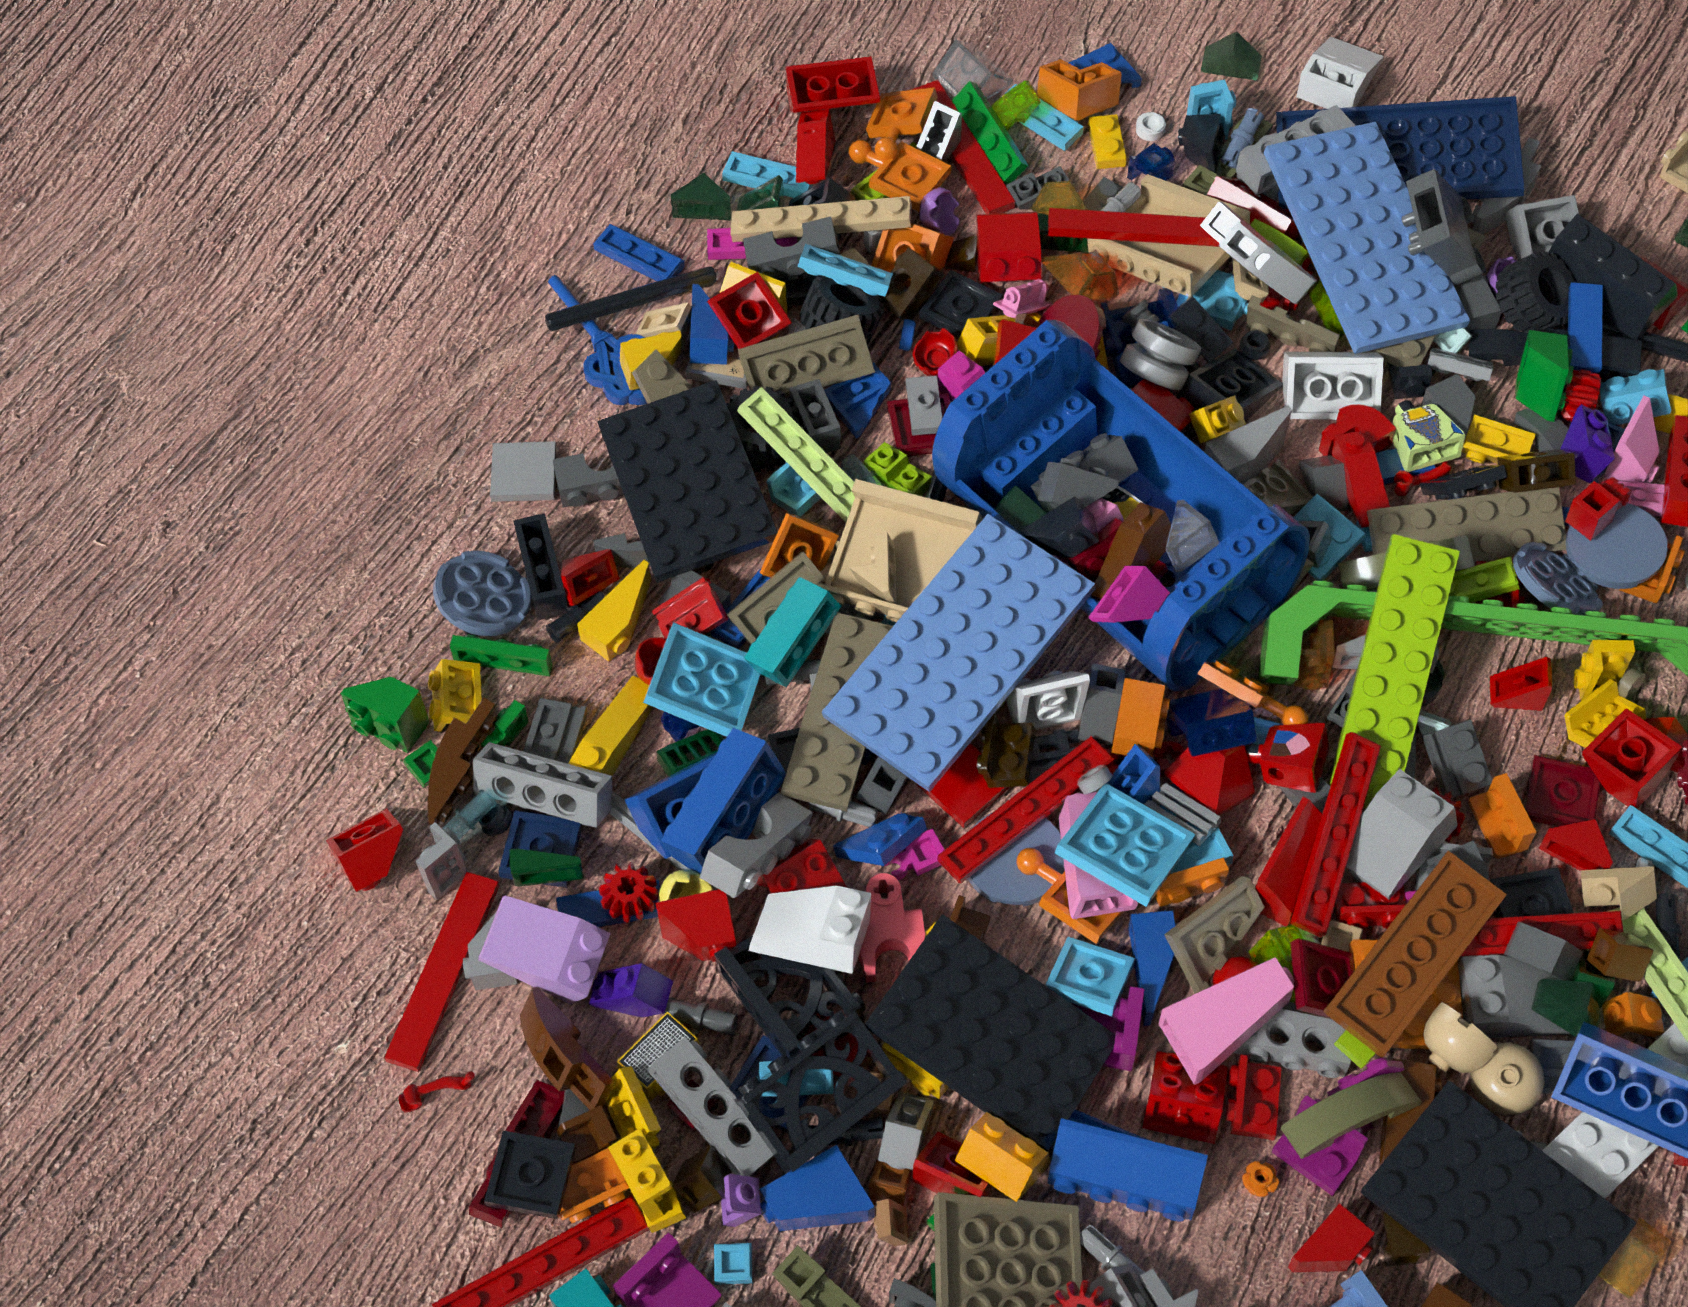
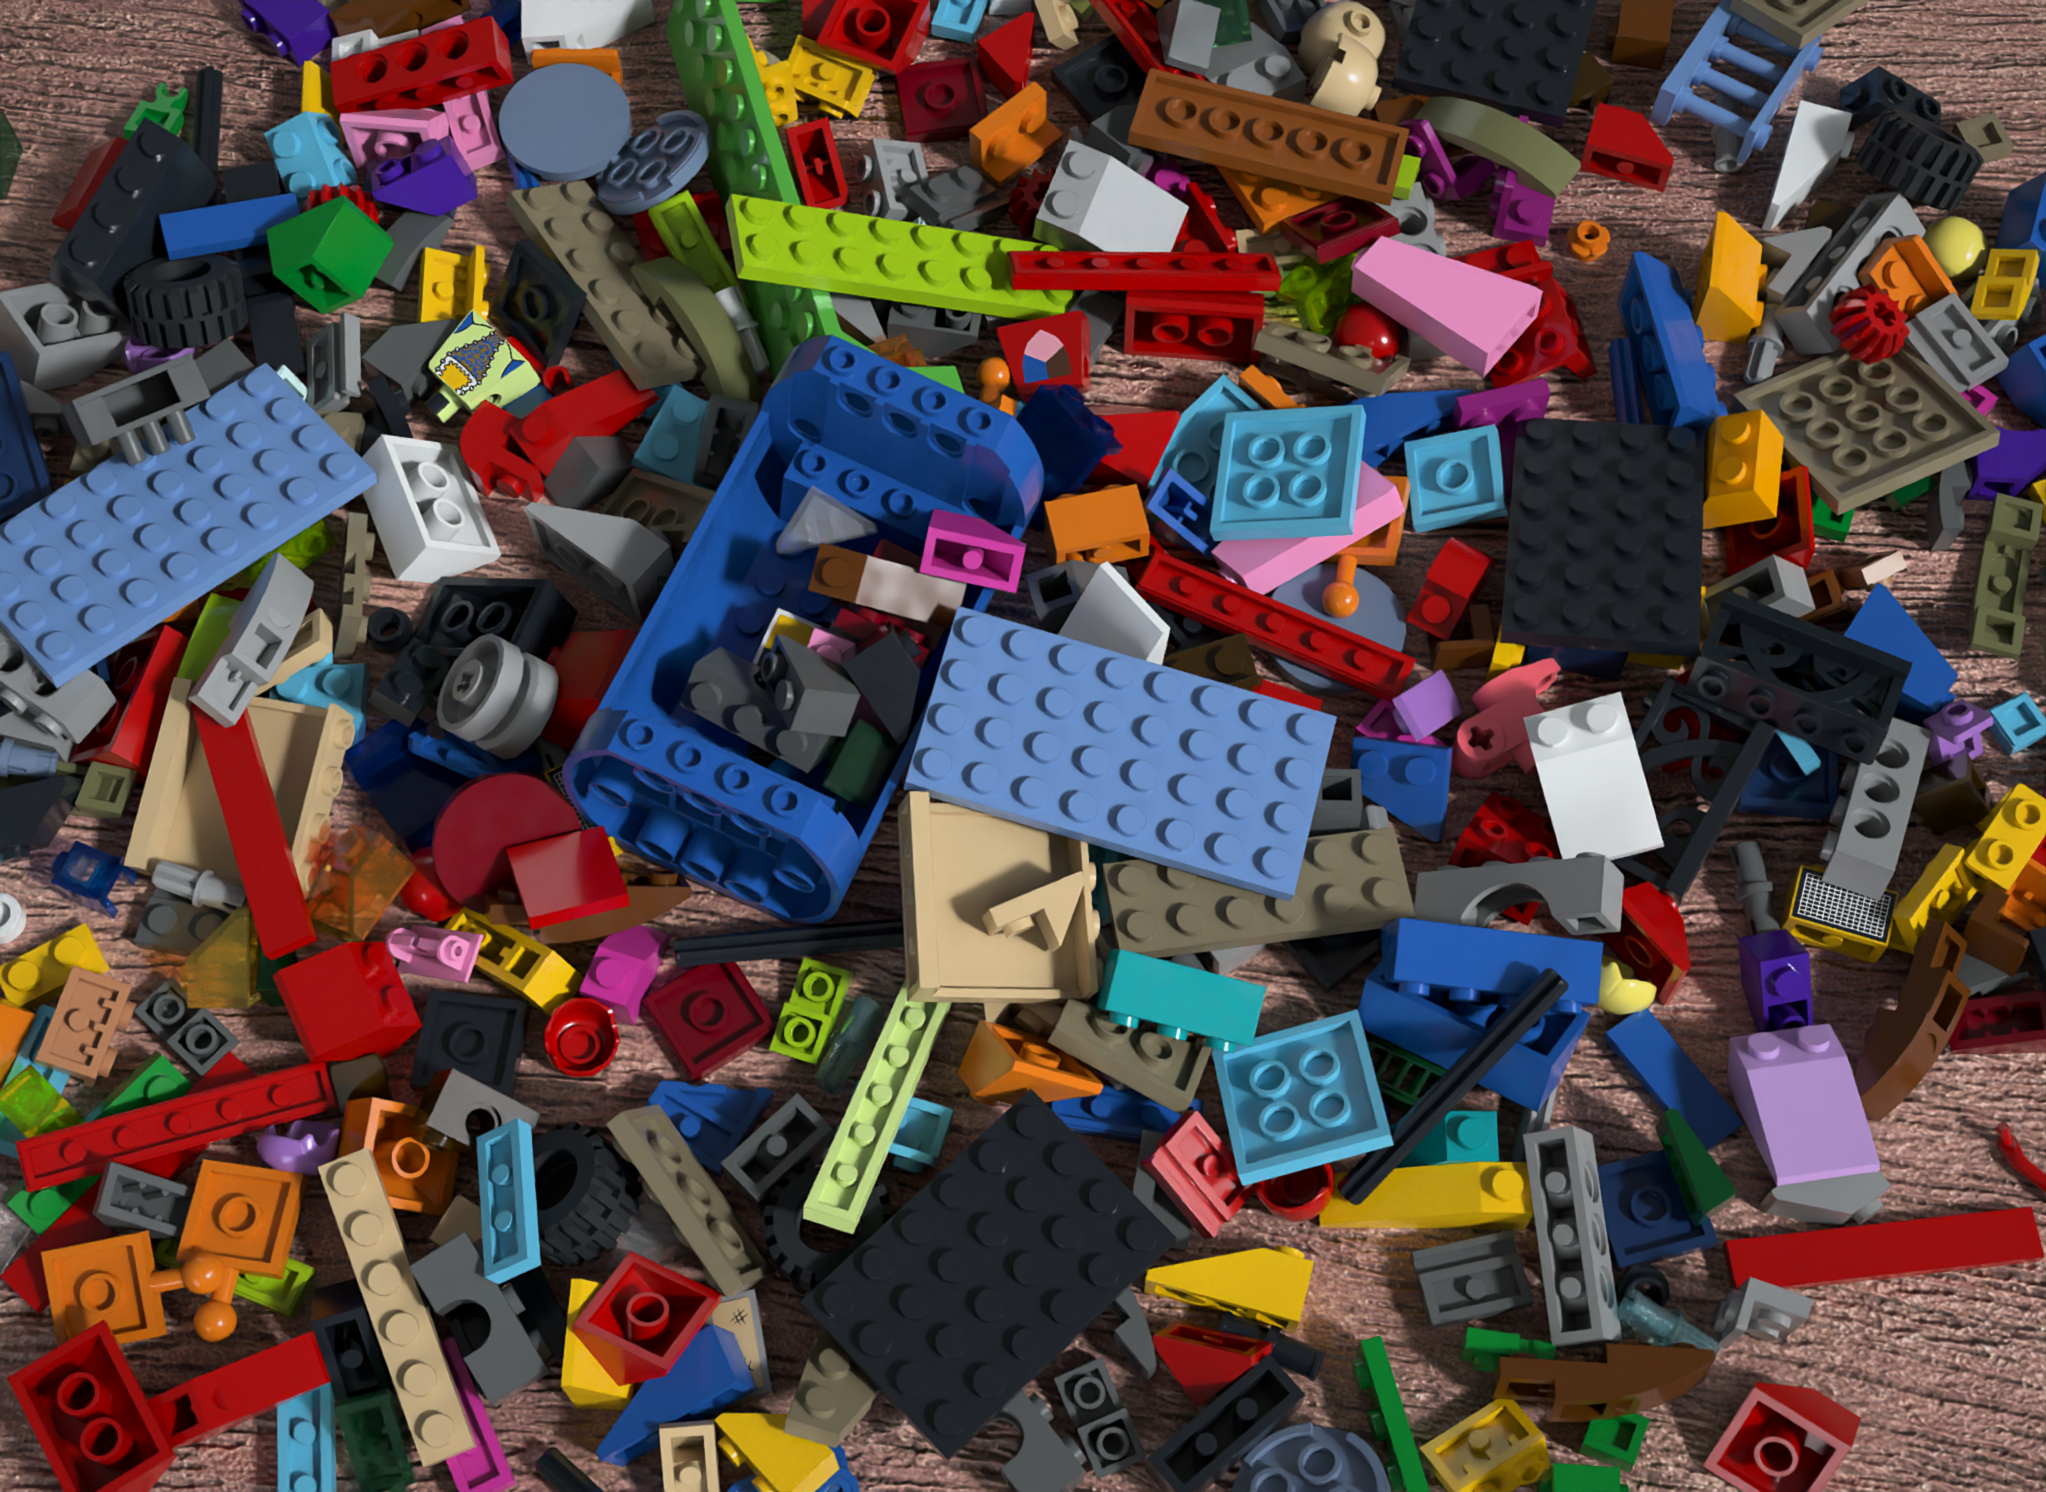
camera: 115 degrees left, 5 degrees up
red gear [599,861,658,924] -> none
blue tile [899,319,916,351] -> none
light grey plate [906,376,942,435] -> none
light grey tile [1077,765,1113,795] -> none
dark grey wheel [1120,300,1160,333] -> none
light grey tile [1144,783,1221,846] -> none
yellow slope [1189,395,1246,443] -> none
dark brown brick [1497,449,1576,493] -> none
red brick [1565,477,1632,541] -> none
none -> red tile [15,1061,340,1193]
none -> nougat bracket [34,966,137,1088]
none -> light grey bracket [855,138,930,224]
none -> dark grey slope [1052,1357,1147,1479]
none -> black axle [1337,968,1569,1205]
none -> teal slope [1389,1111,1499,1168]
none -> medium lavender slope [1392,669,1465,742]
none -> red brick [1405,537,1498,641]
none -> light orange slope [1693,211,1768,345]

